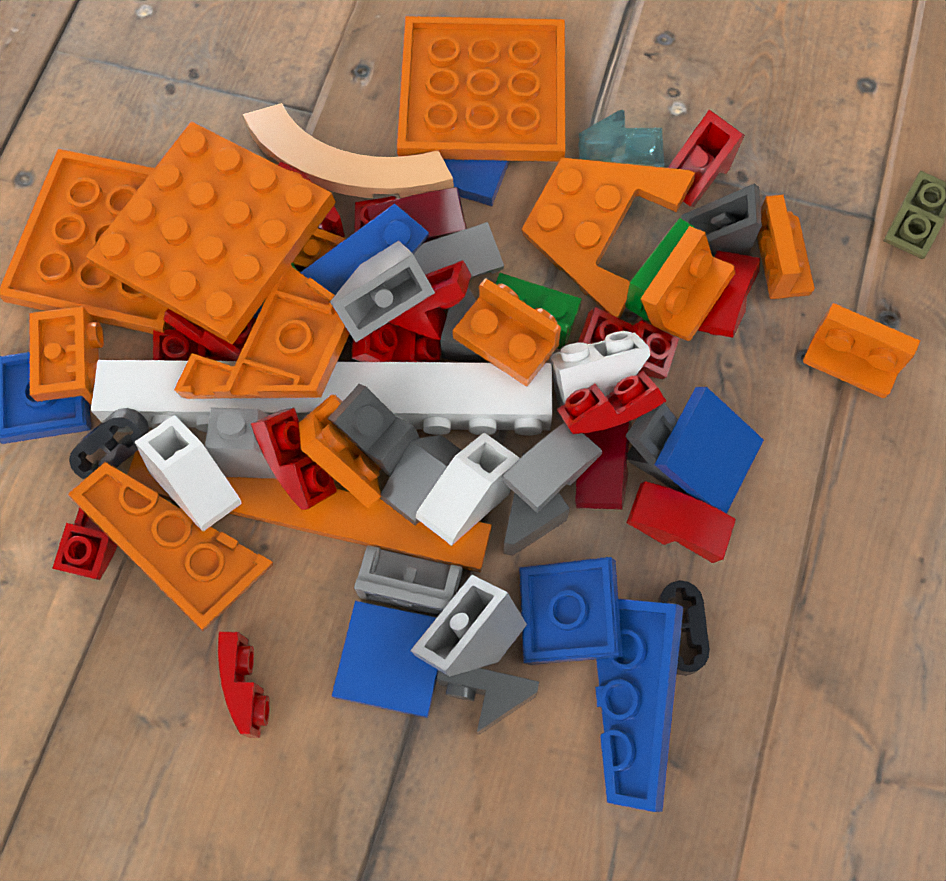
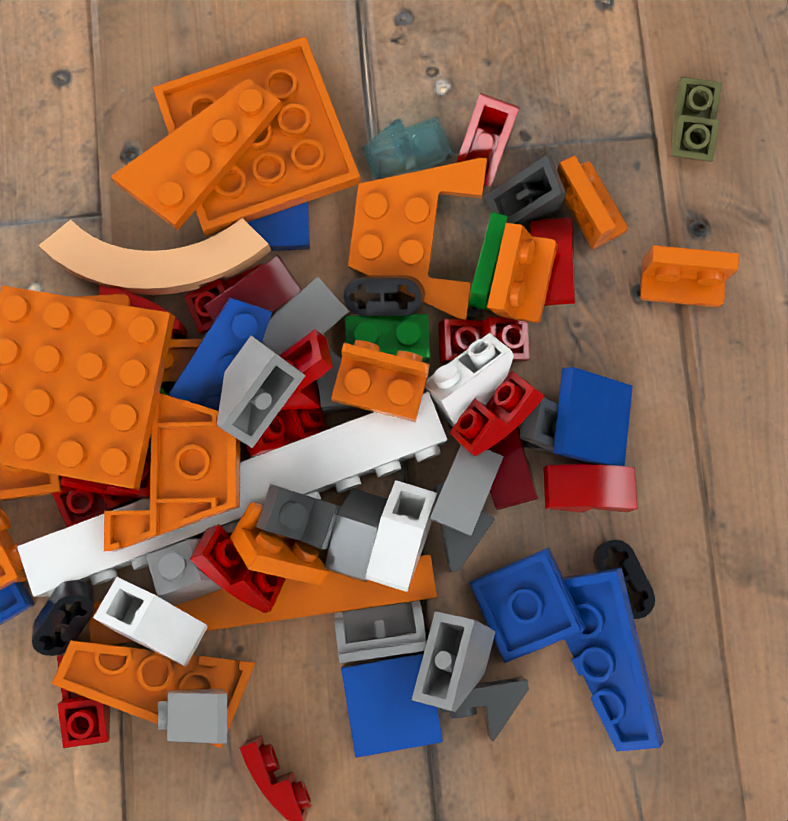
camera: 25 degrees left, 10 degrees up
none -> orange wing [110,78,282,231]
none -> light grey slope [158,688,227,744]
none -> black beam [343,275,425,316]

